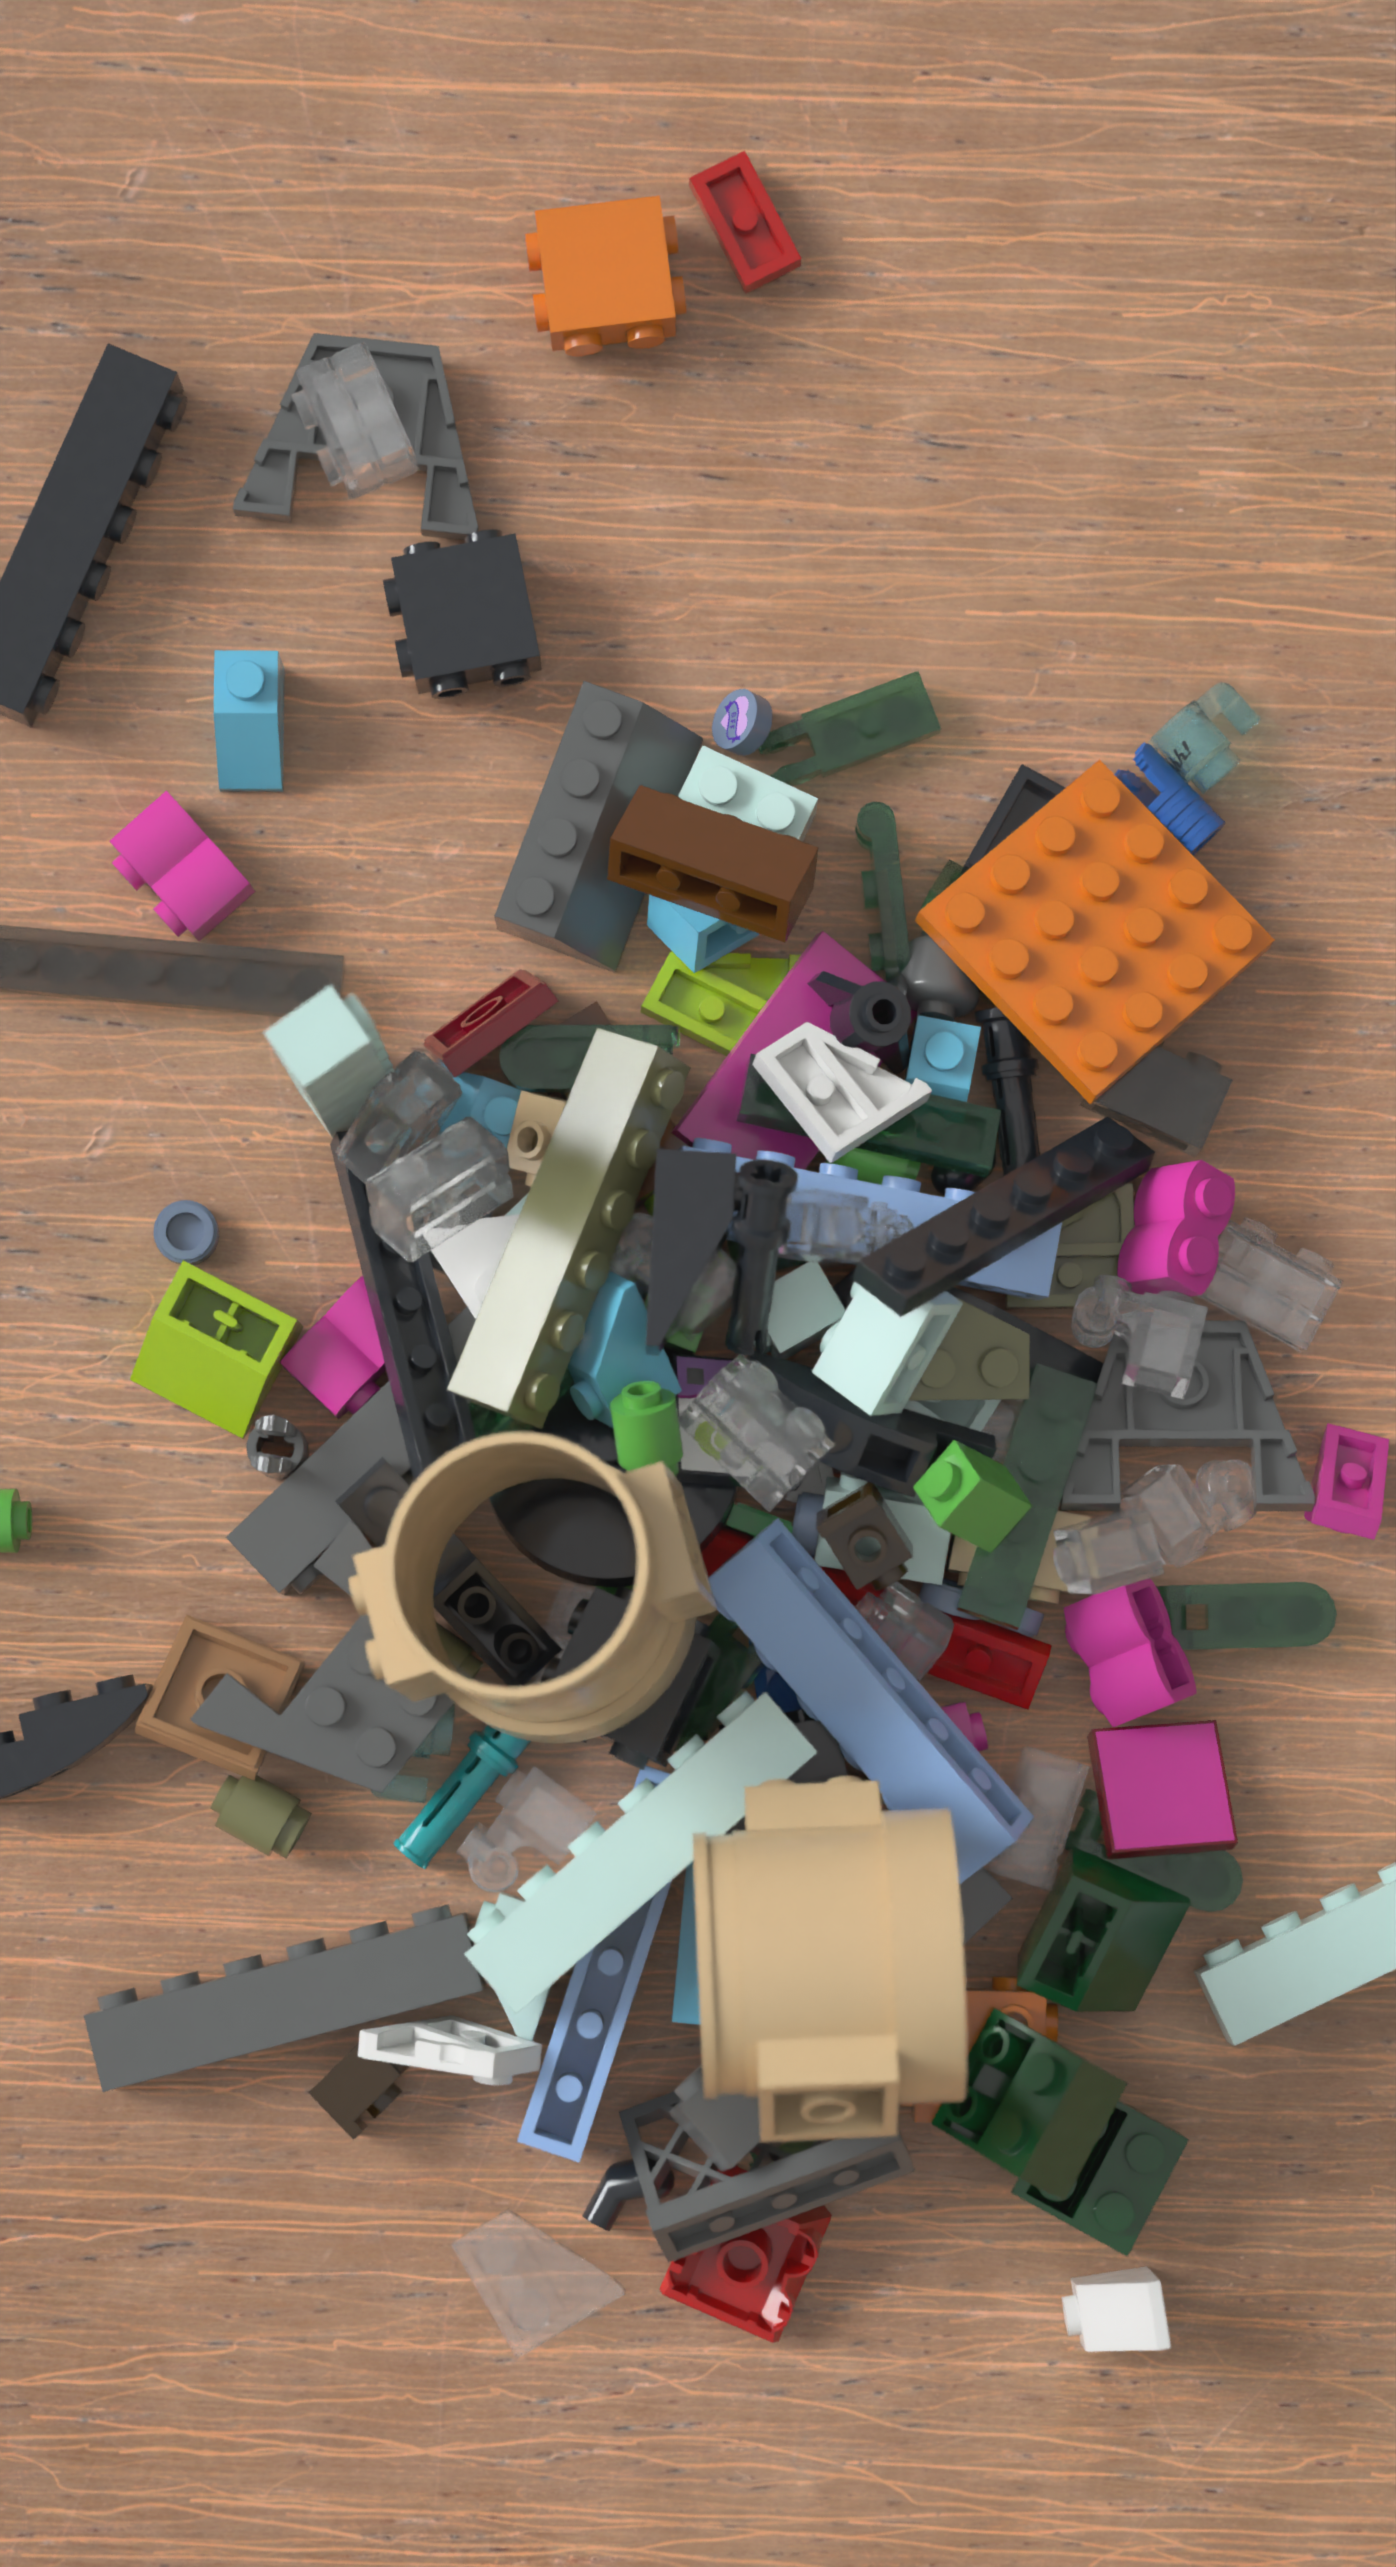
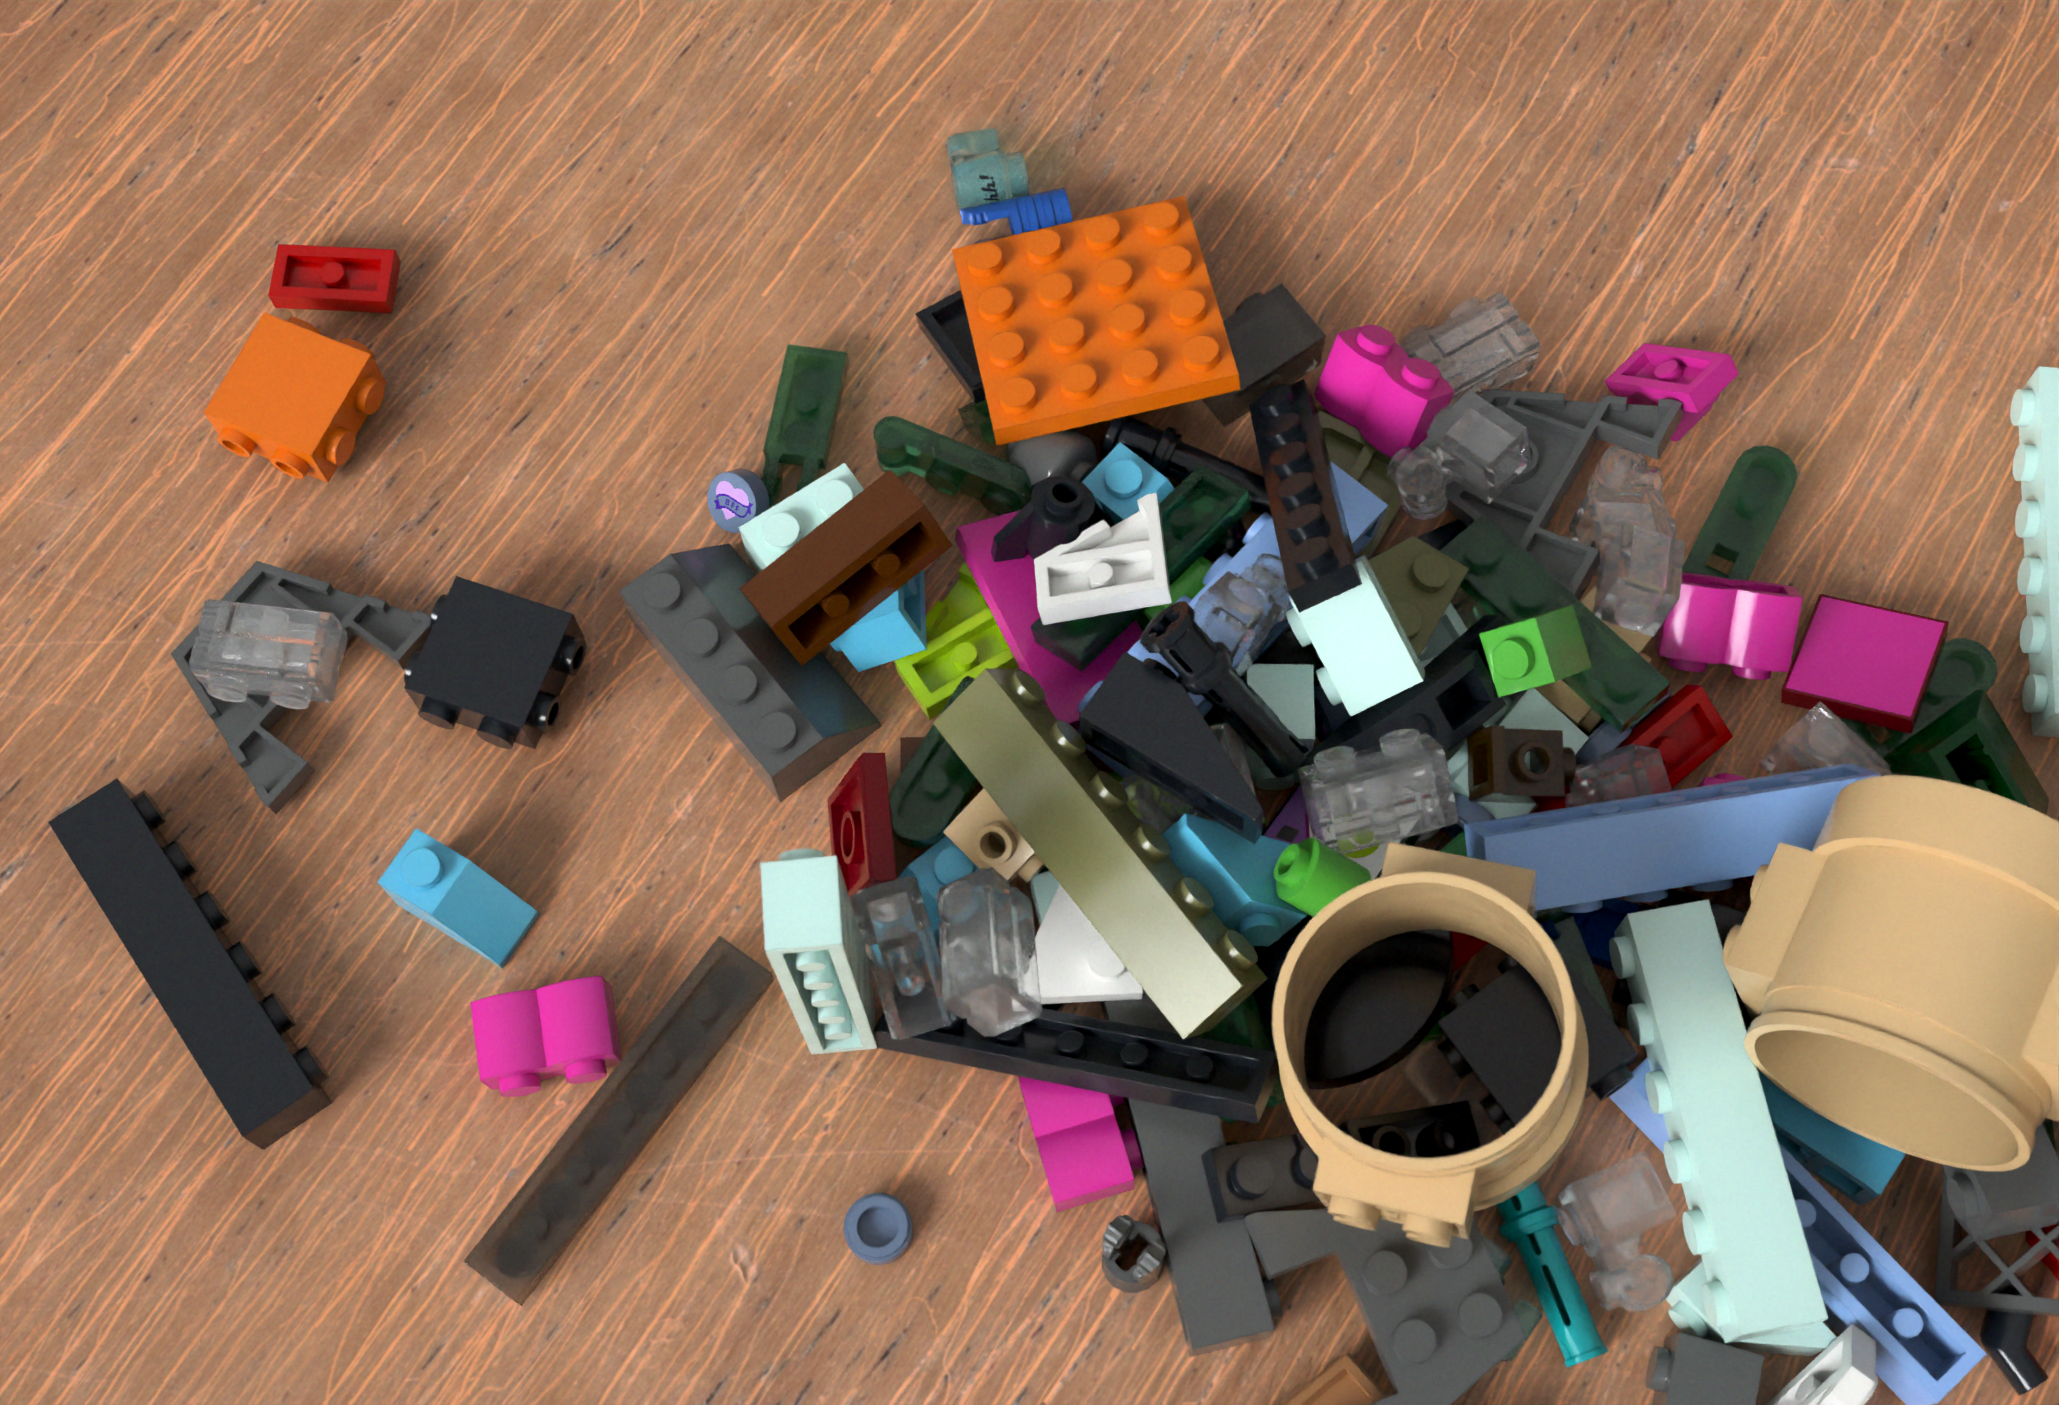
camera: 55 degrees left, 15 degrees down
lime slope [130,1260,304,1439] -> none

